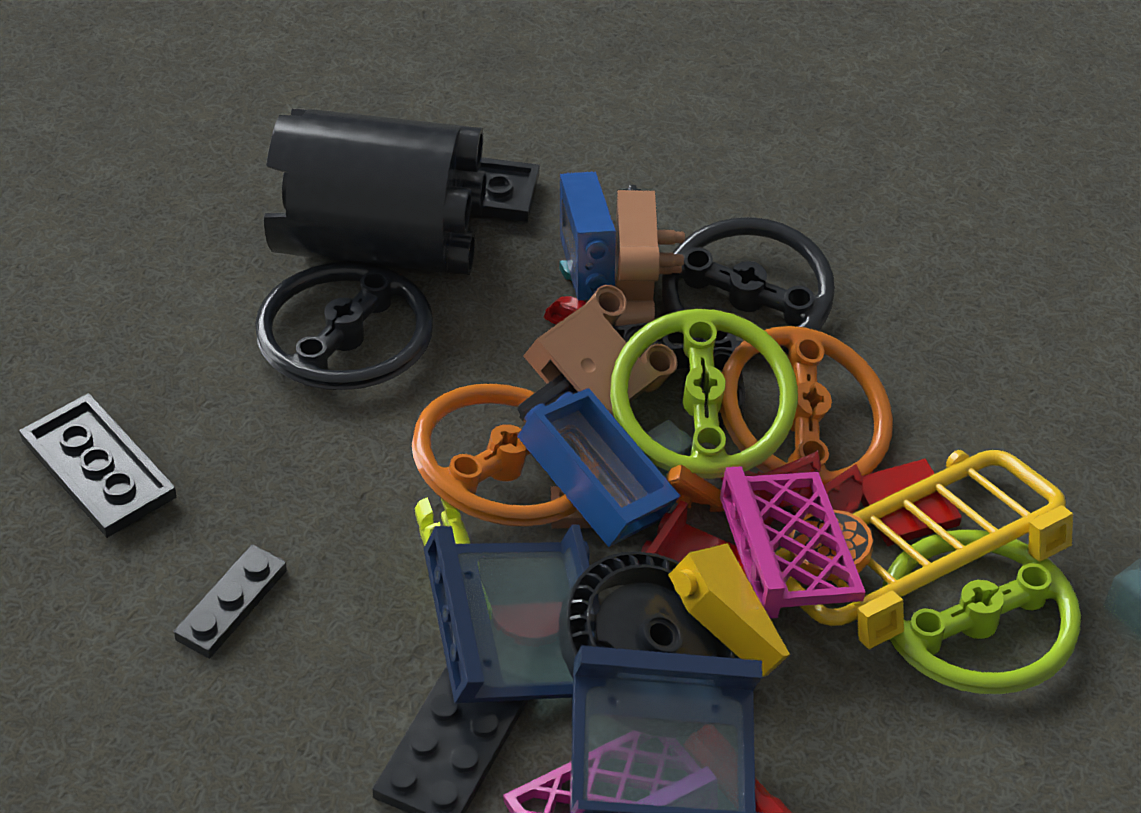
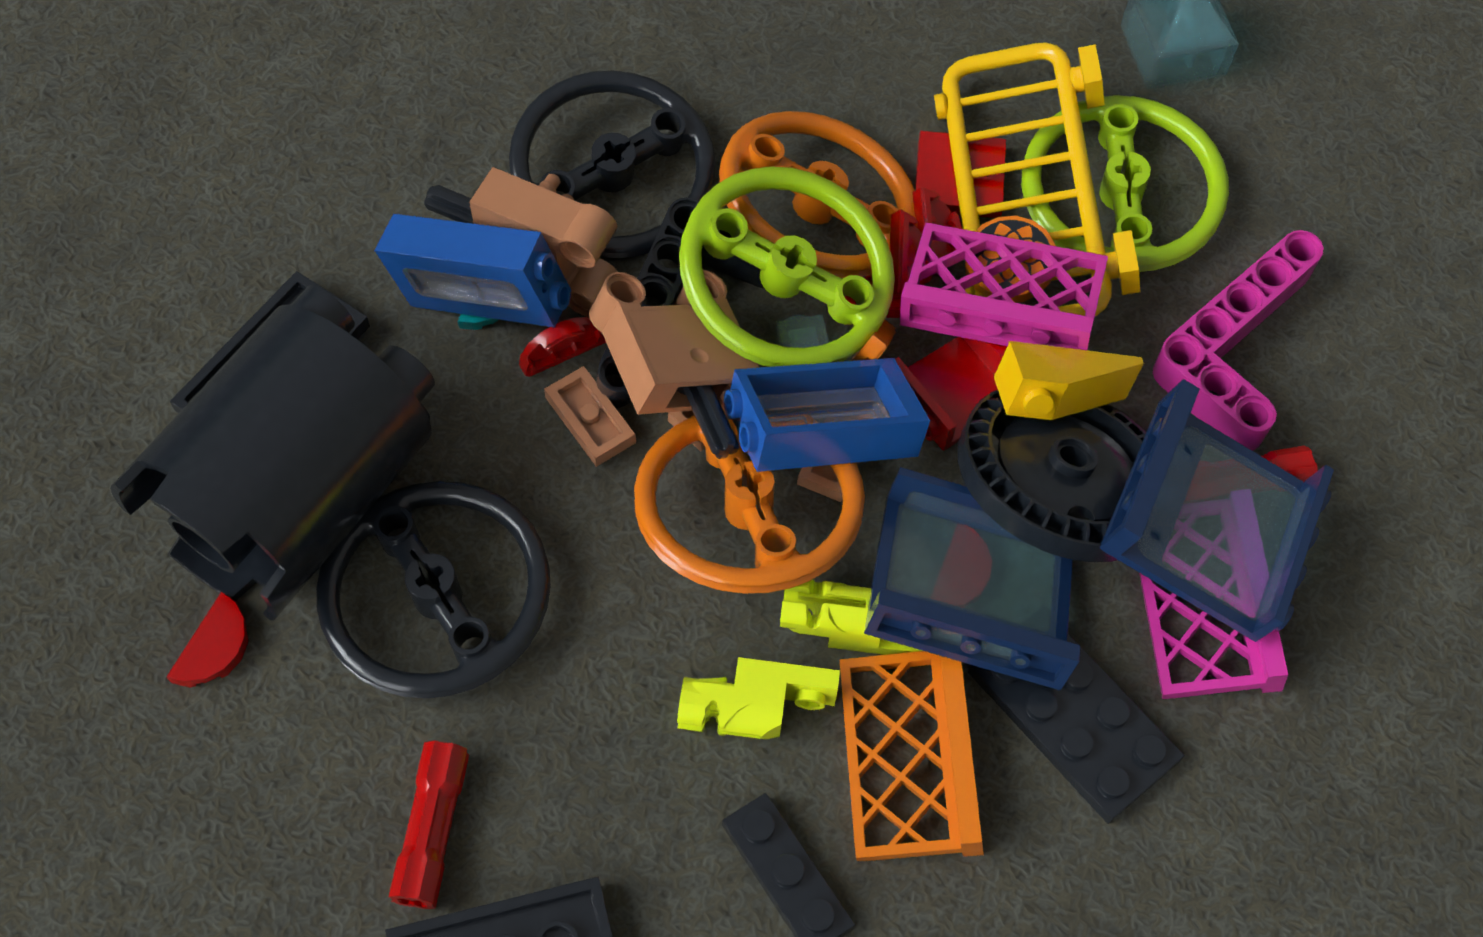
camera: 65 degrees left, 15 degrees up
none -> red tile [166,592,248,688]
none -> red axle [388,740,470,909]
none -> nougat plate [544,366,636,467]
none -> neon yellow plate [677,657,840,739]
none -> orange fence [839,651,984,861]
none -> dark pink beam [1153,230,1324,451]

